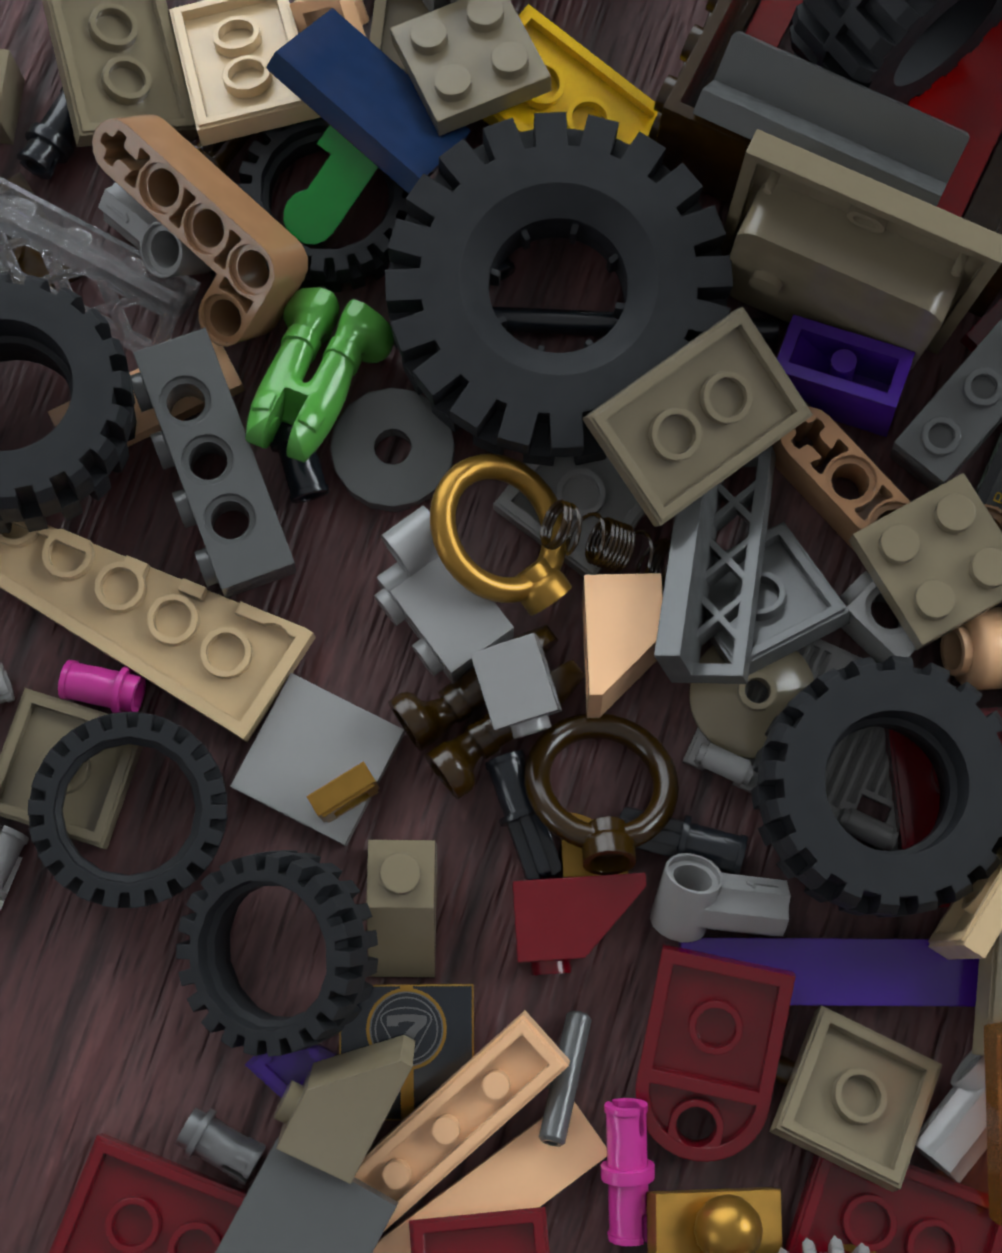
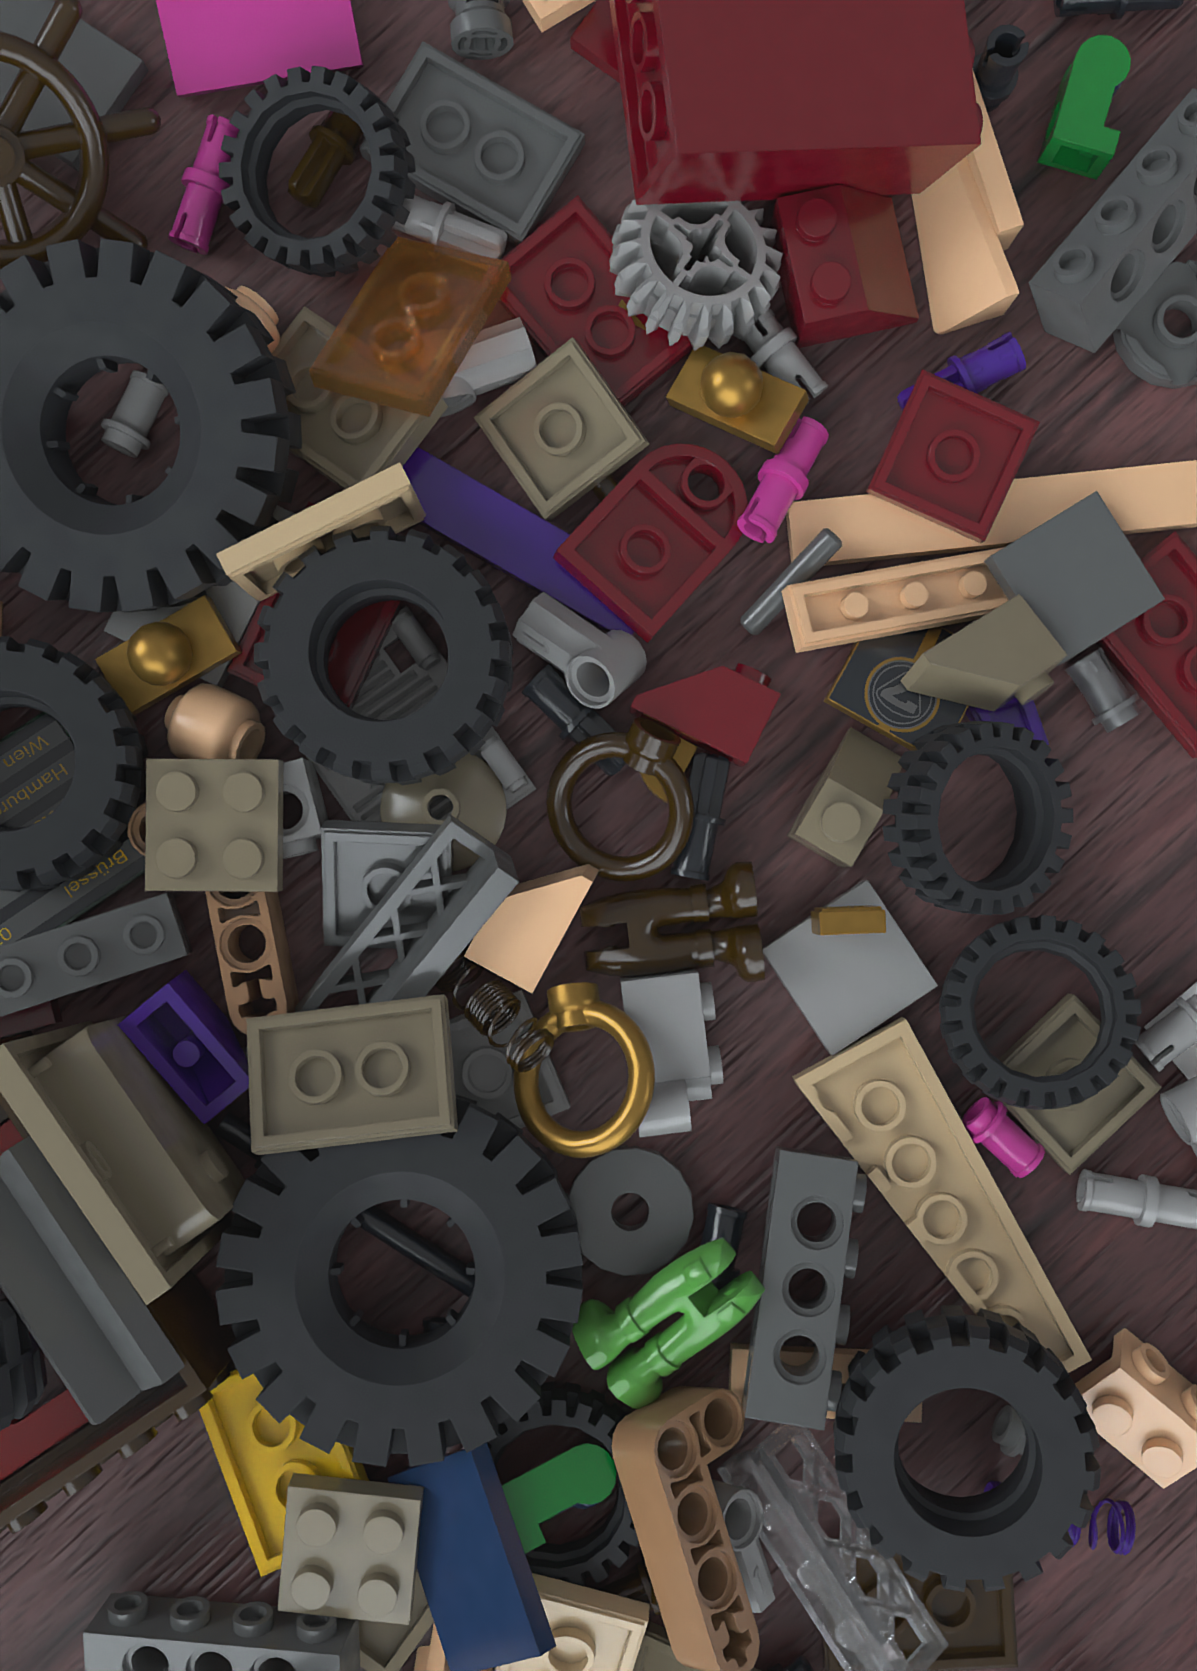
camera: 150 degrees left, 10 degrees up
light grey brick [470,633,562,739] -> none

